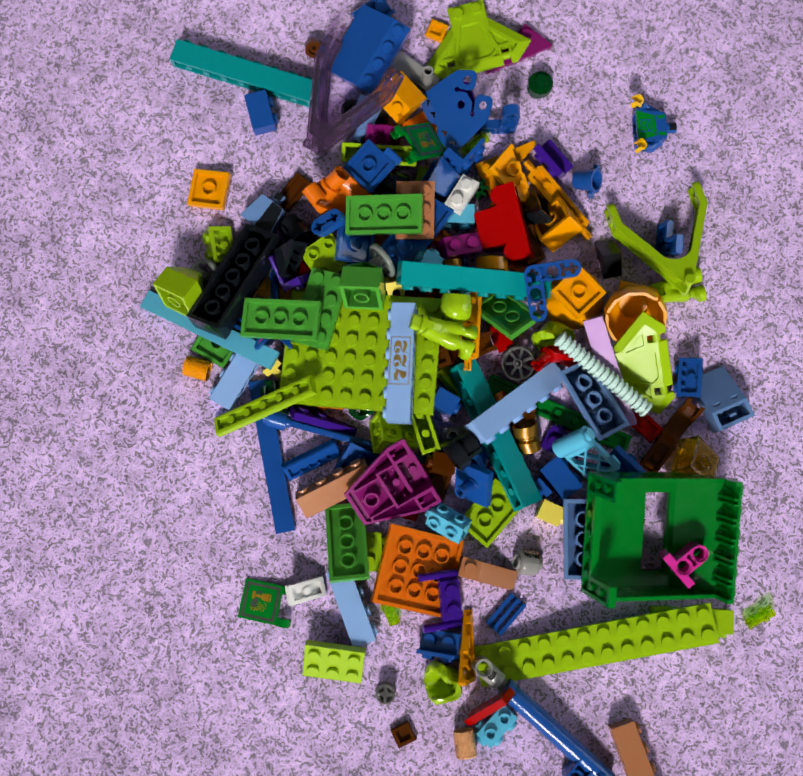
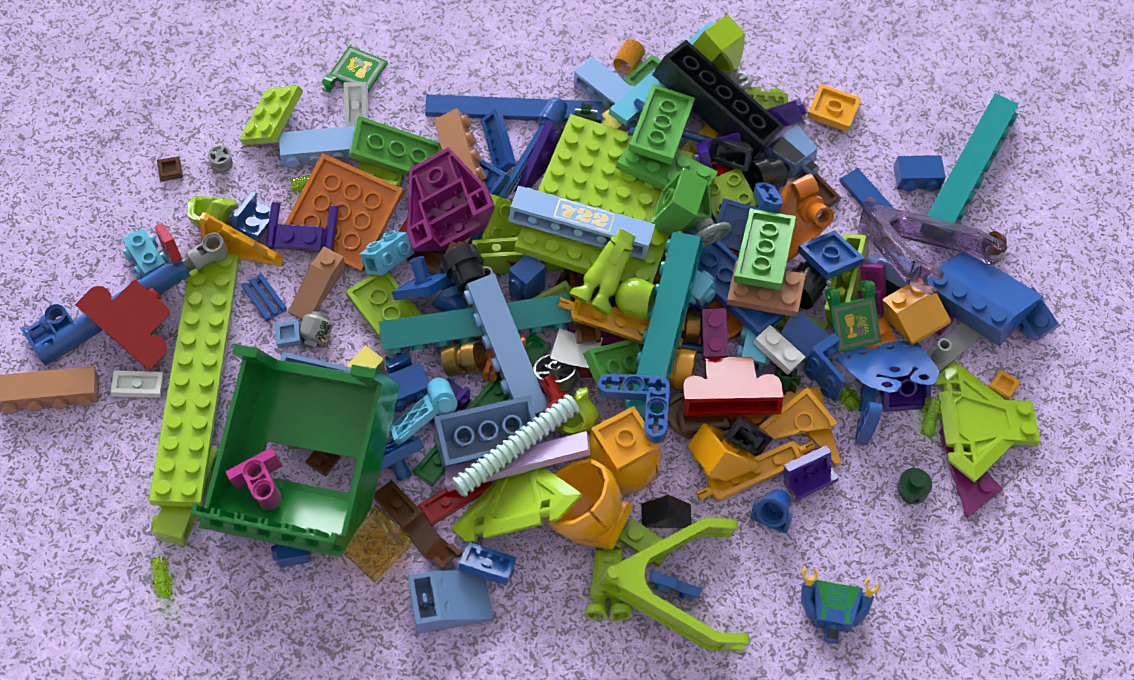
camera: 100 degrees right, 20 degrees down
lime tile [214,375,317,437] -> none
blue tile [383,147,402,166] -> none
light nougat piece [453,728,477,759] -> none
none -> red brick [75,280,170,371]
none -> white plate [111,370,164,398]
none -> medium blue tile [275,319,302,349]
none -> white sticker [550,328,603,368]
none -> lime plate [618,519,669,568]
none -> dark purple bracket [767,98,808,127]
none -> blue tile [839,168,900,229]
none -> clear neon green pin [920,398,942,436]

